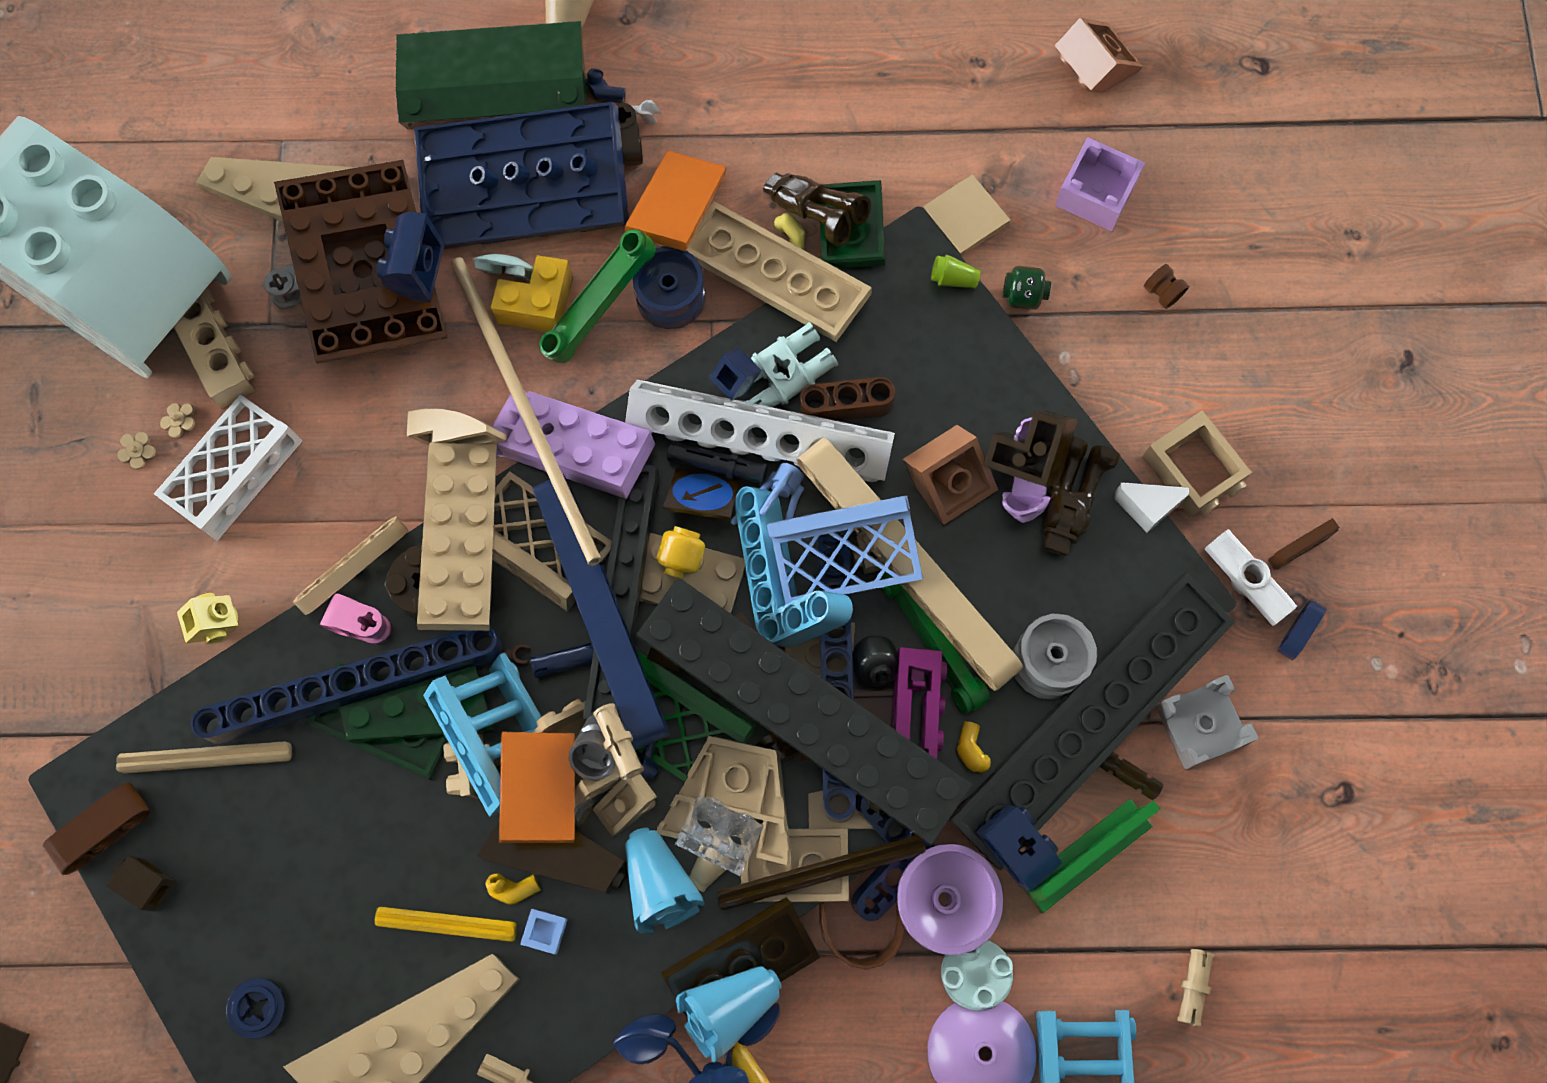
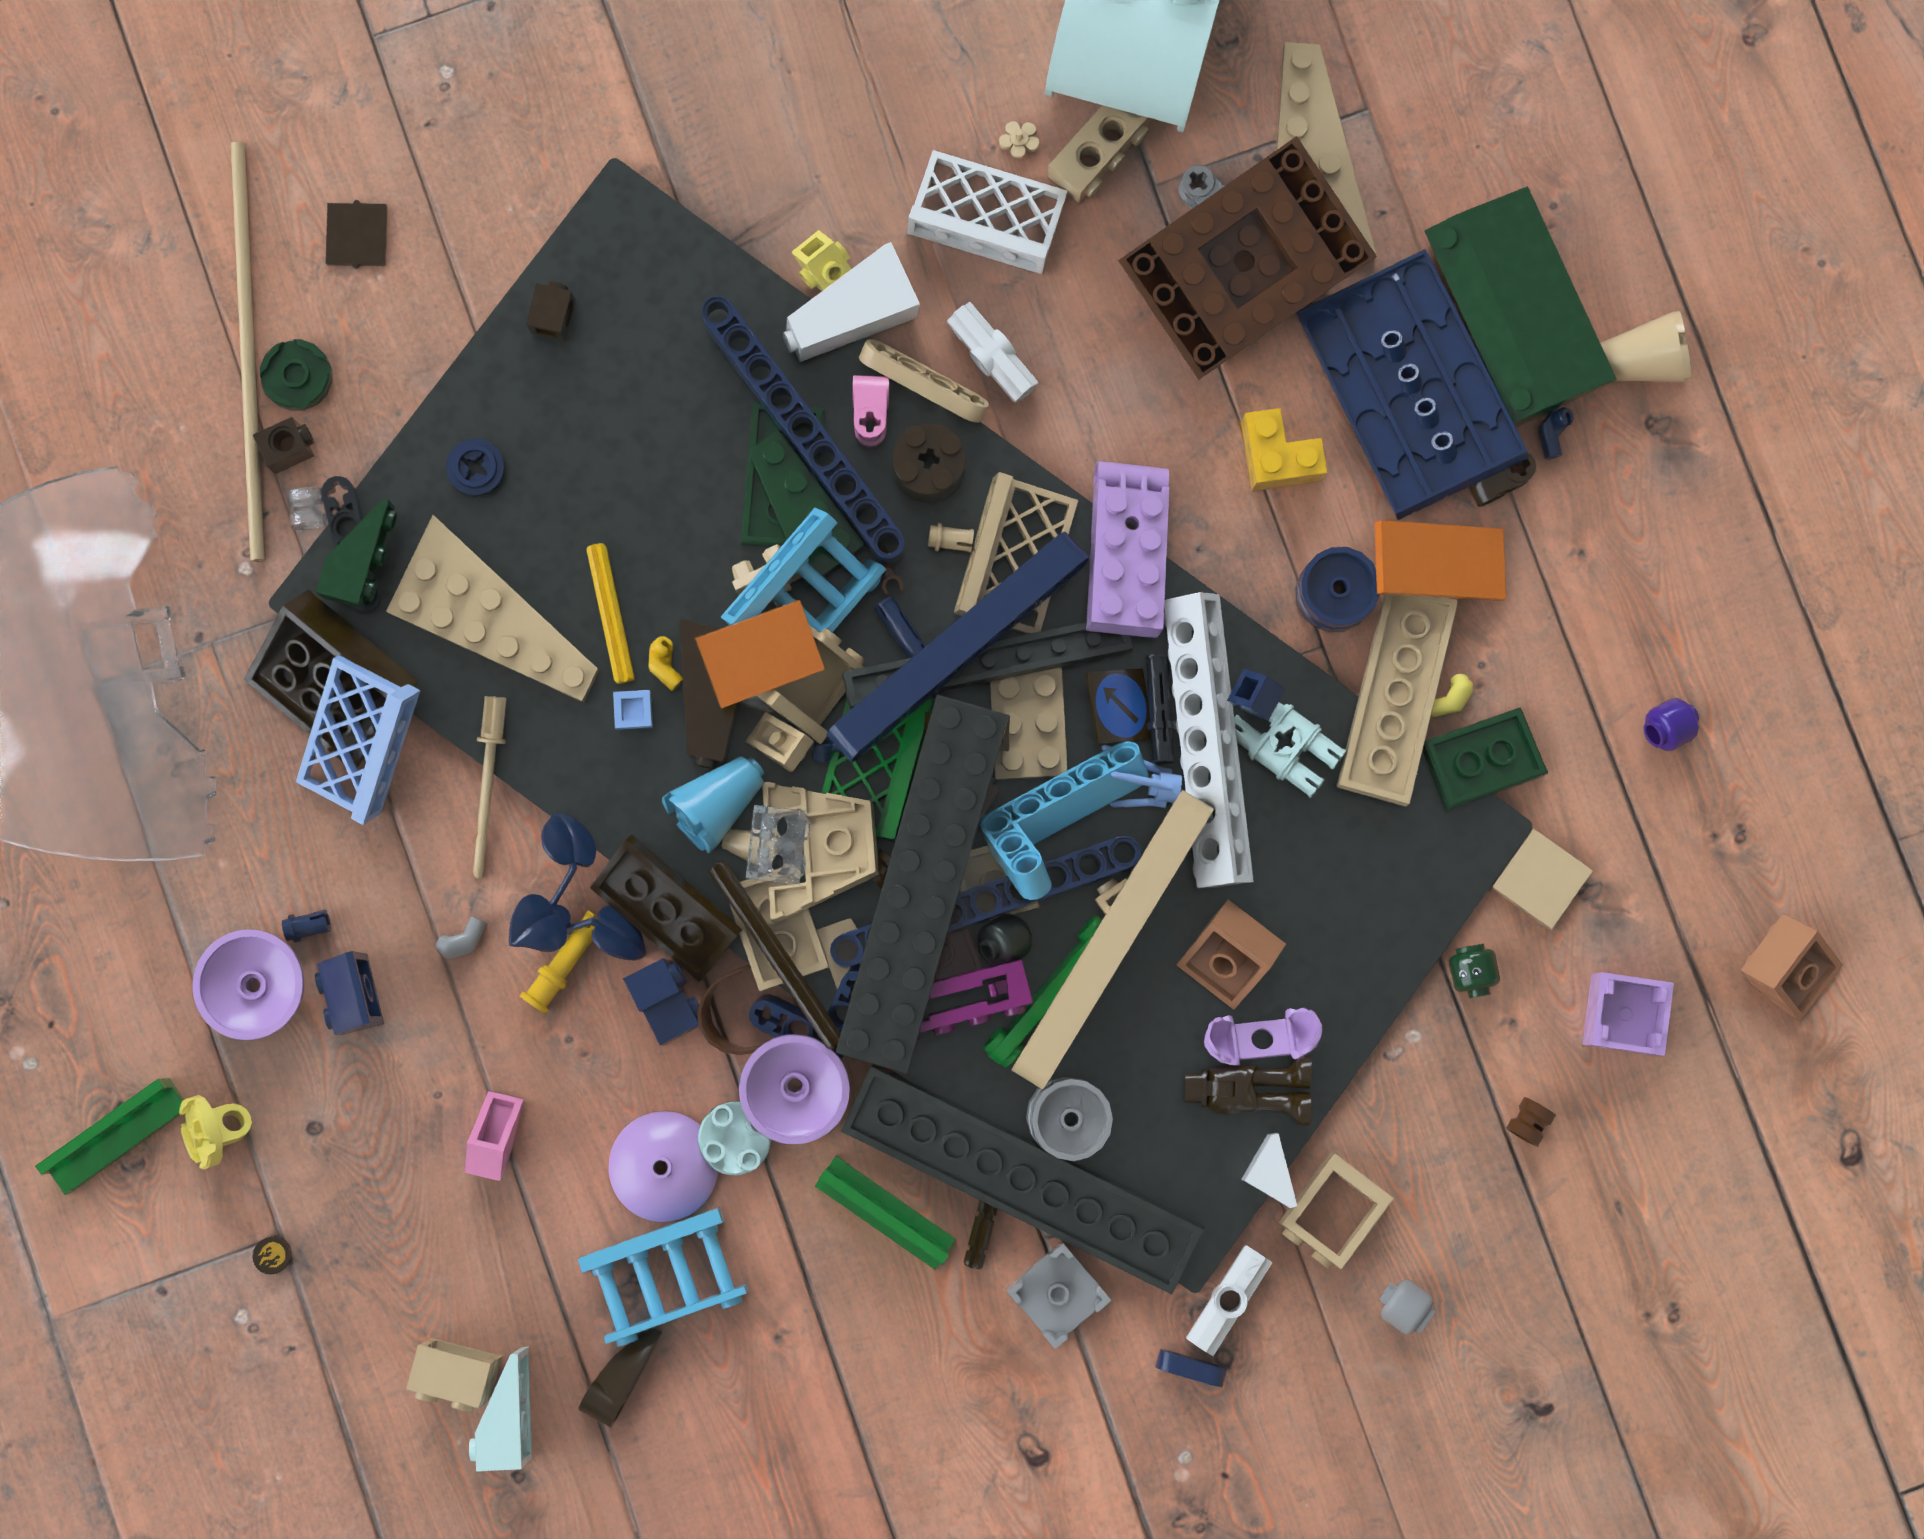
camera: 65 degrees right, 10 degrees up
reddish brown beam [43,783,151,875] -> none
tan axle [116,741,292,773] -> none
tan plant [117,432,156,469] -> none
dark blue brick [377,212,445,303] -> none
tan slope [407,409,507,445] -> none
tan plate [417,443,497,631] -> none
tan piece [452,257,602,566] -> none
light aqua dish [472,254,534,279] -> none
green piece [539,229,656,363] -> none
flat silver wheel [568,715,626,780] -> none
tan pin [593,704,644,780] -> none
white hand [631,100,661,125] -> none
yellow head [656,526,705,579] -> none
medium azure cone [676,966,782,1062] -> none
dark brown piece [763,173,871,247] -> none
light blue fence [767,495,923,605] -> none
reddish brown beam [800,377,896,421] -> none
lime cone [931,254,981,288] -> none
yellow arm [957,721,991,773] -> none
dark blue brick [976,805,1063,891] -> none
dark brown brick [983,410,1078,487] -> none
tan pin [1177,948,1215,1027] -> none
reddish brown tile [1268,518,1340,570] -> none
none -> dark blue brick [623,958,699,1045]
none -> white slope [783,242,920,362]
none -> tan pin [928,522,974,553]
none -> white piece [947,302,1039,404]
none -> light grey head [1379,1279,1436,1335]
none -> dark purple head [1643,698,1699,751]

